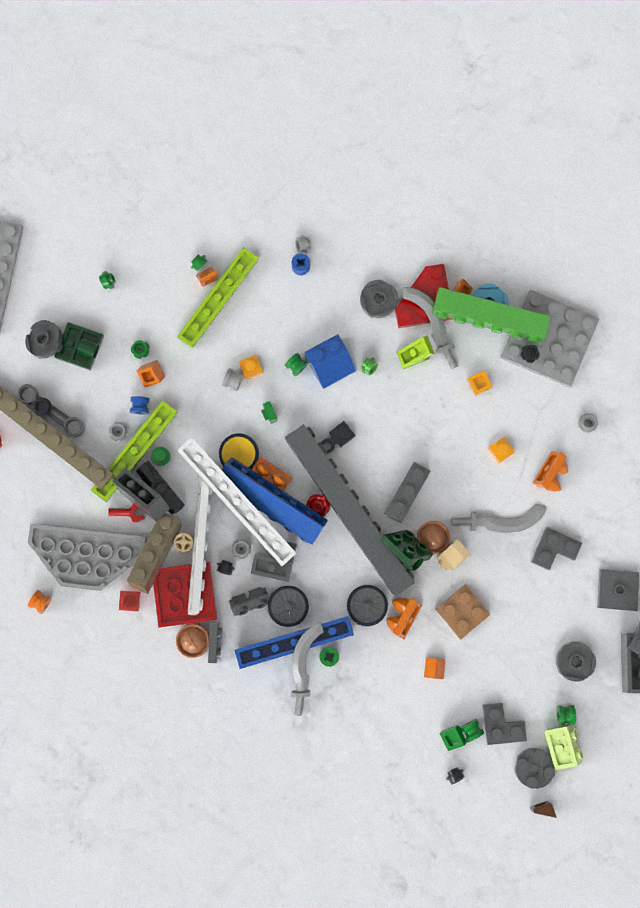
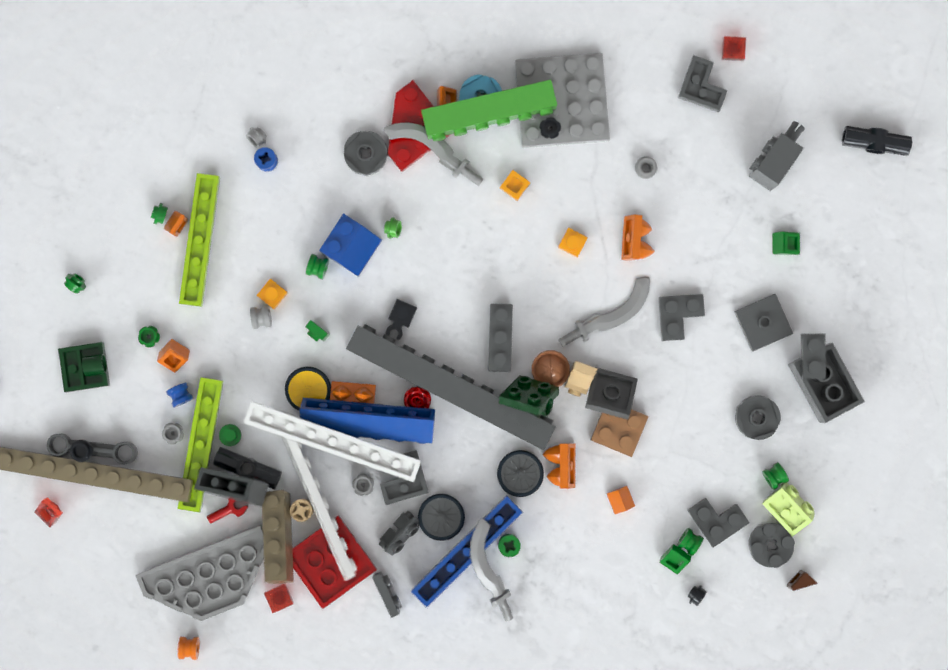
camera: 25 degrees left, 5 degrees up
dark grey plate [25,320,63,359] -> none
nougat hat [176,624,209,658] -> none
black plate [216,560,235,576] -> none
lime slope [396,336,434,369] -> none
none -> dark grey plate [585,367,638,420]

